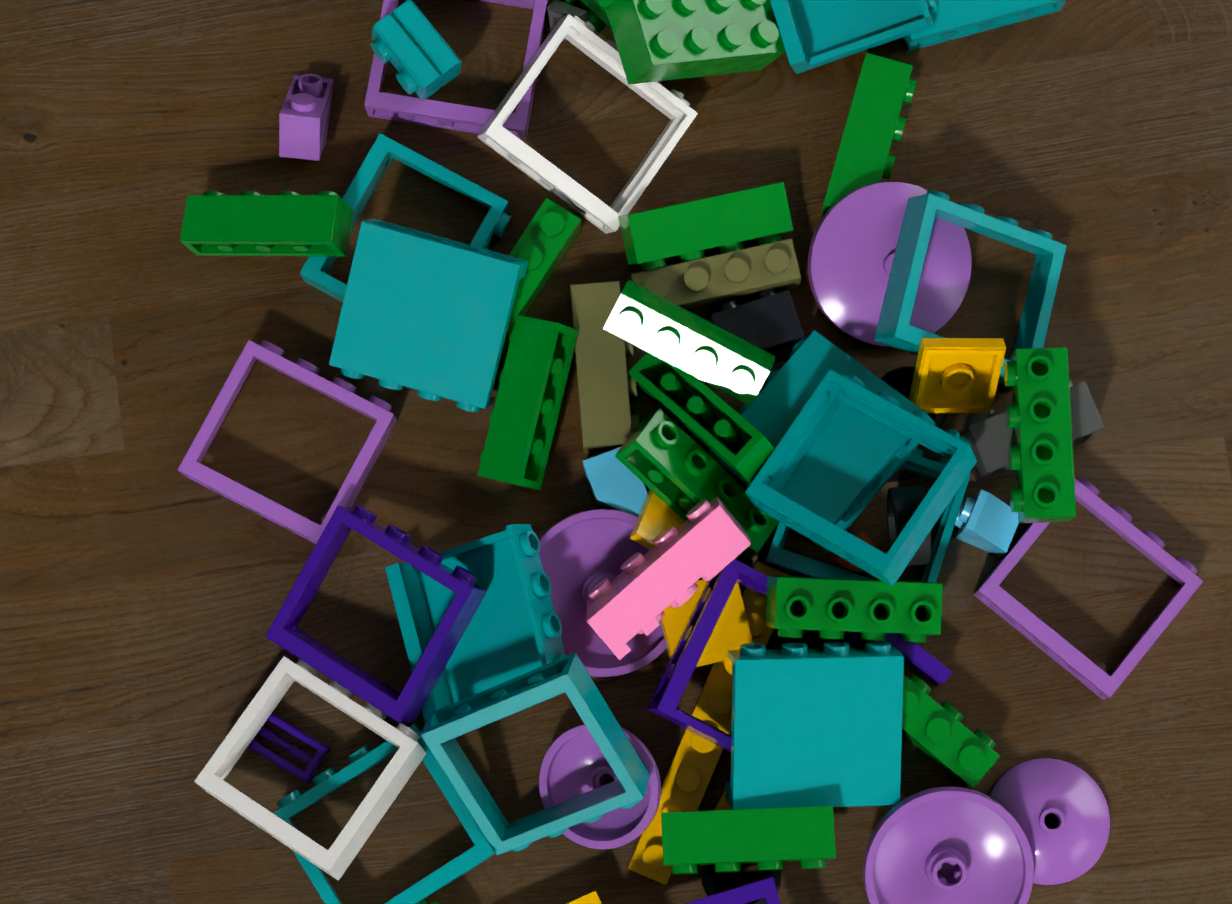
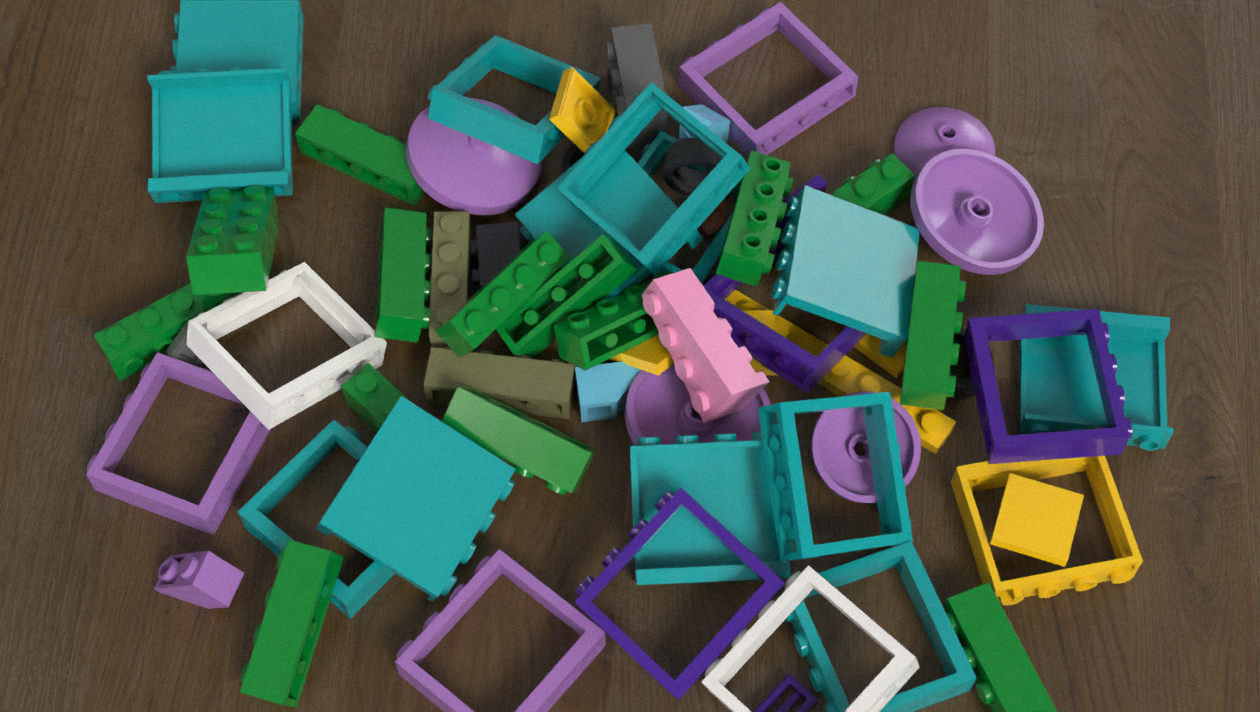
camera: 80 degrees left, 20 degrees down
teal brick [370,0,462,100] -> none
green brick [1004,347,1076,523] -> none

